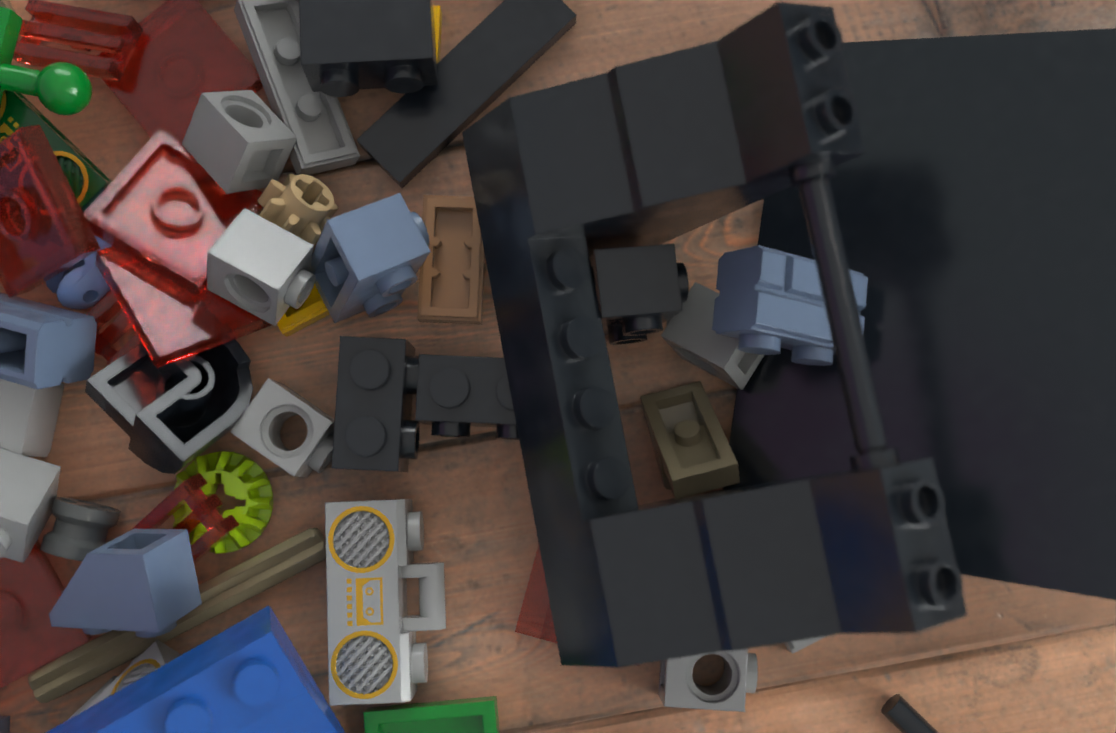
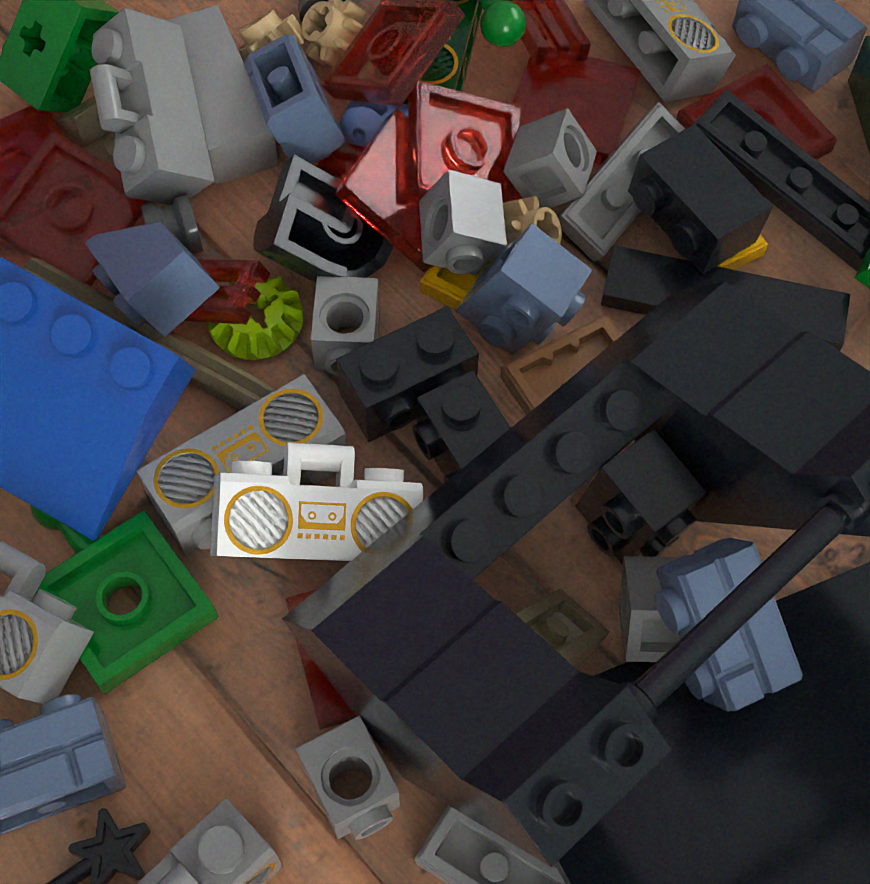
camera: 60 degrees right, 20 degrees down
none -> white piece [210,442,423,561]

